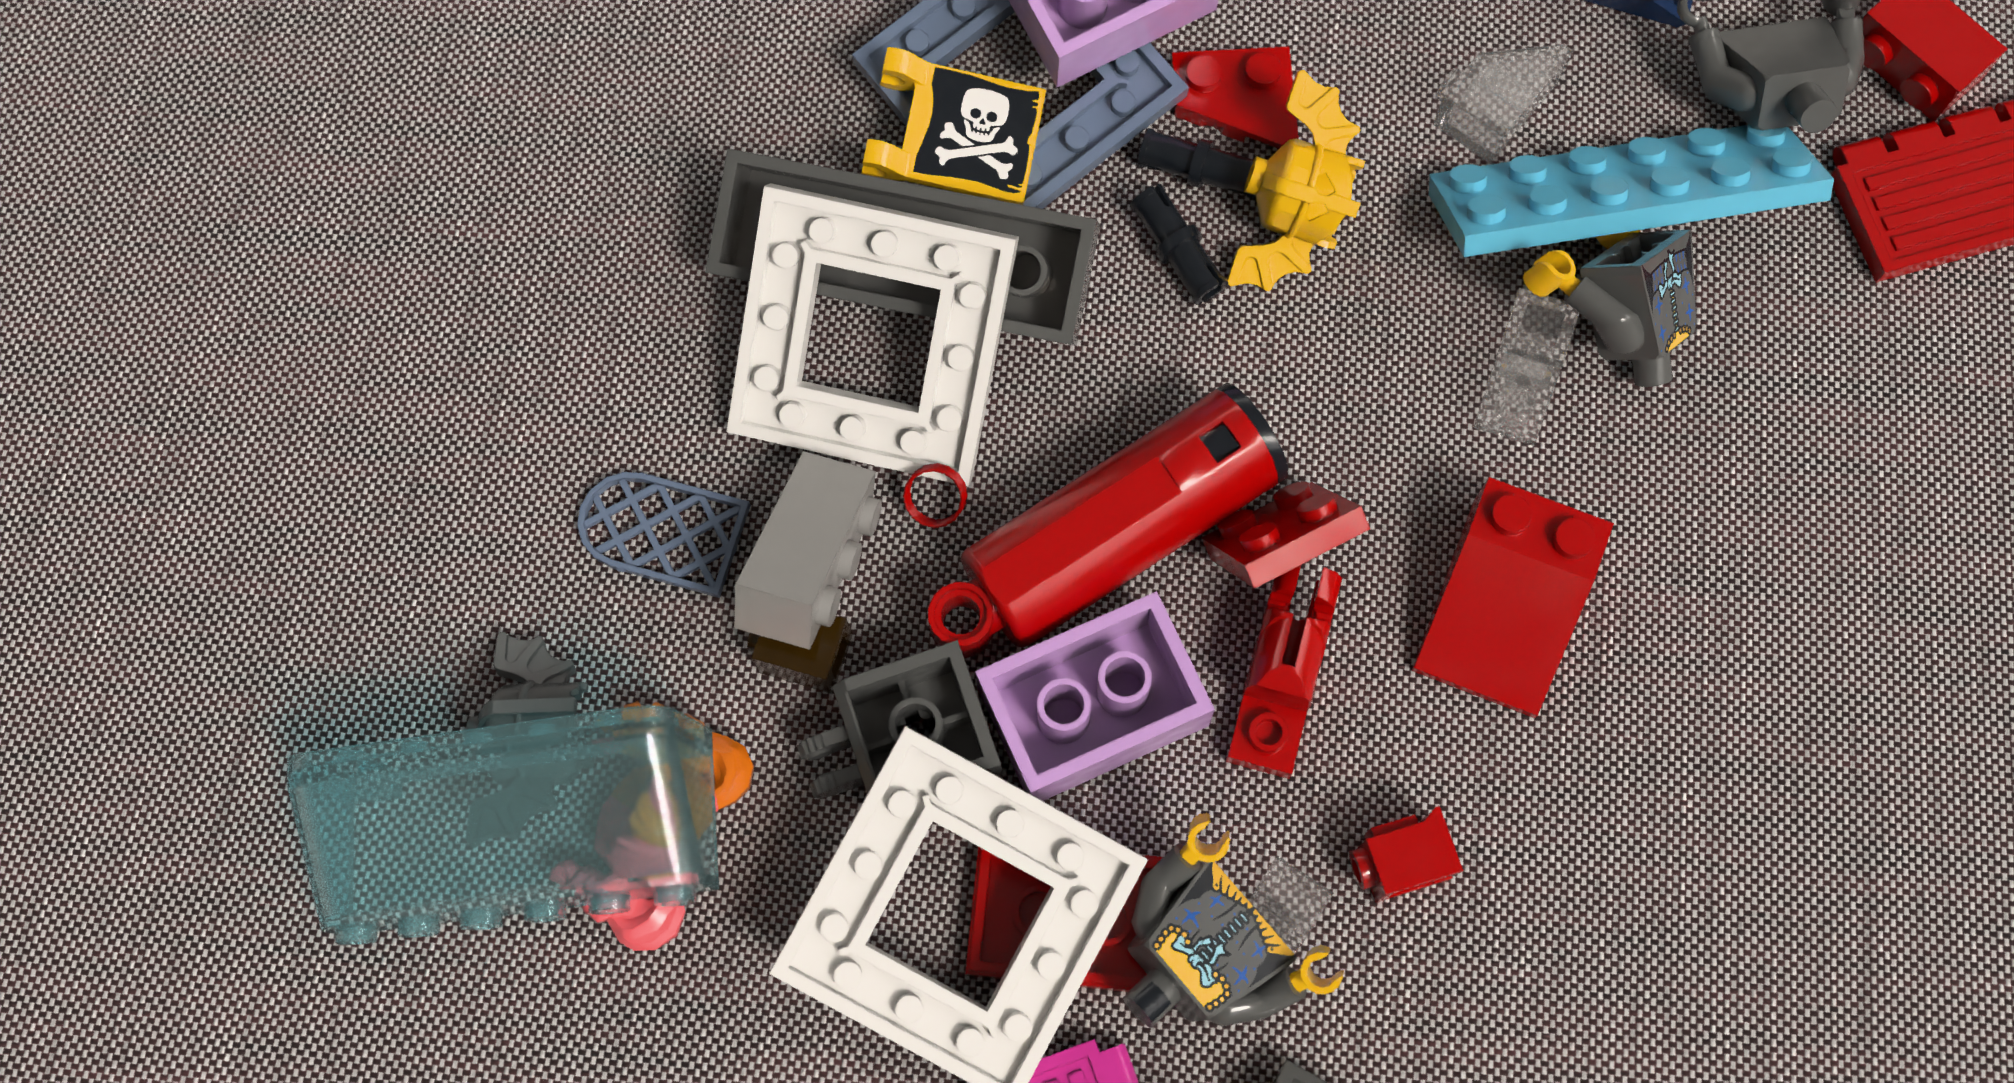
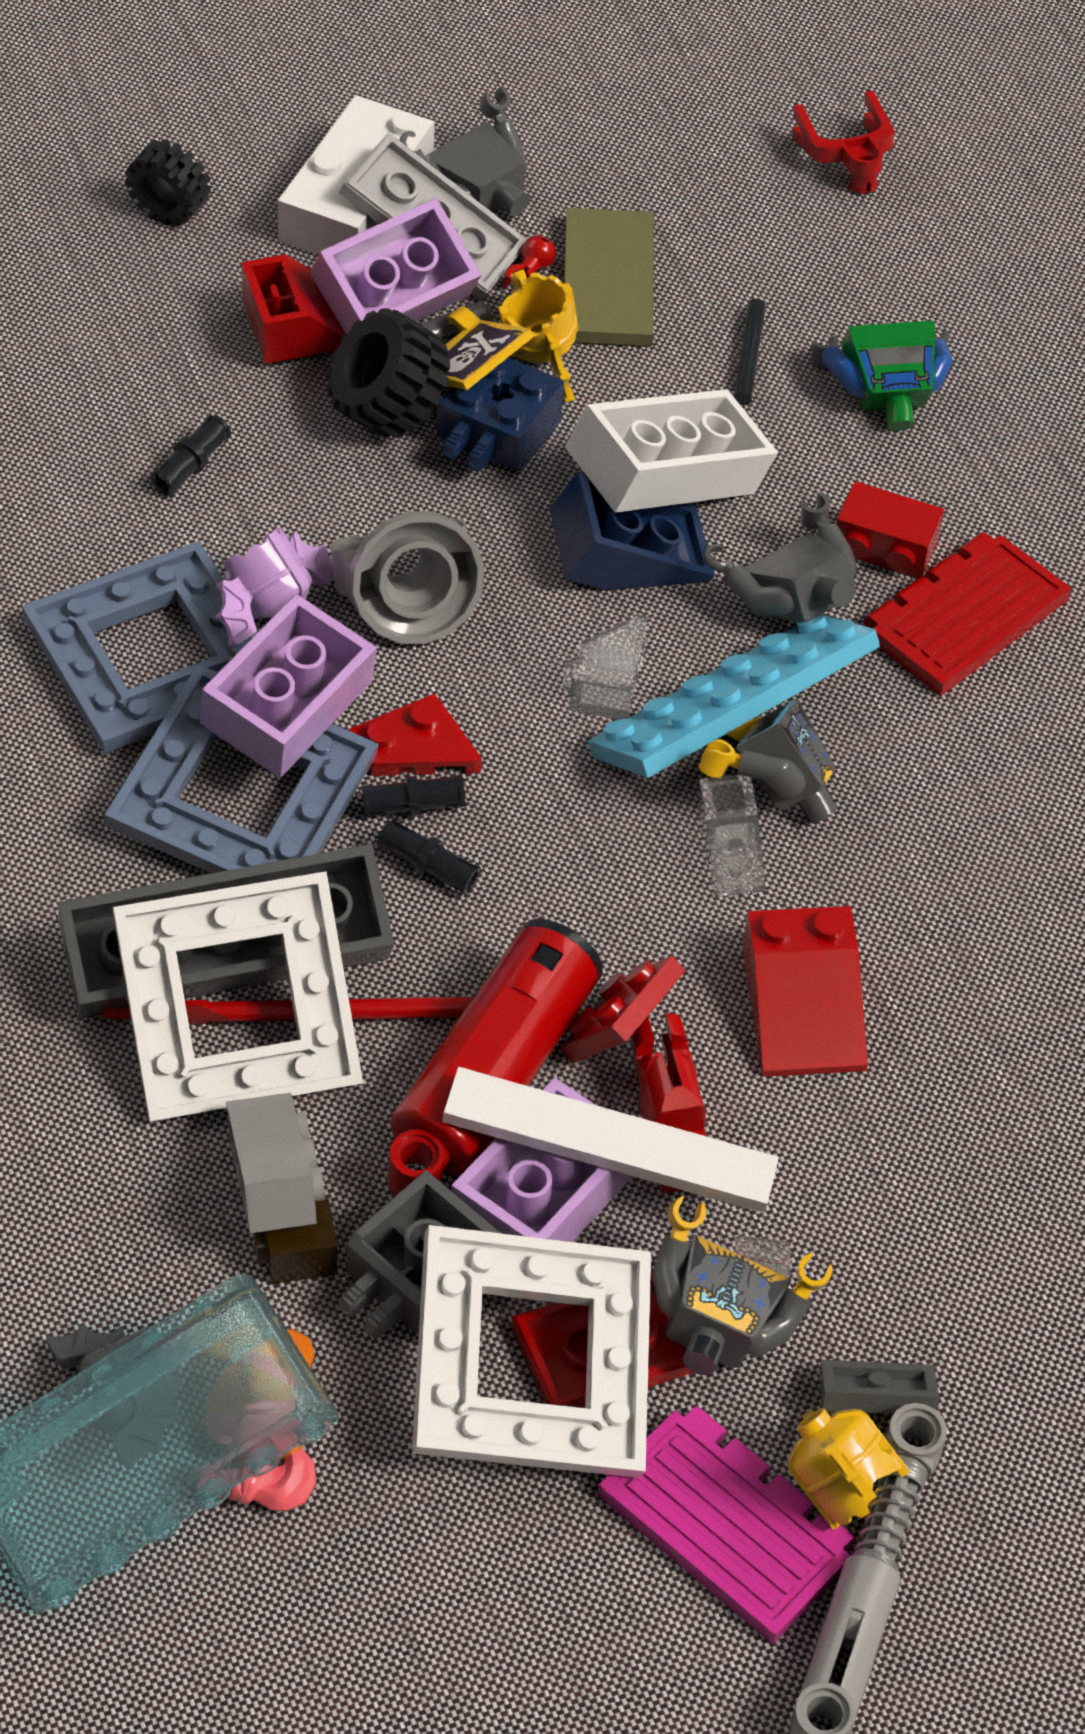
camera: 35 degrees left, 20 degrees down
sand blue window [577,472,751,598] -> none
flag [861,47,1046,205] -> none
red axle [903,463,968,528] -> none
yellow helmet [1227,70,1365,291] -> none
red window [1349,806,1463,903] -> none
none -> red piece [102,997,473,1025]
none -> white tile [442,1067,779,1213]

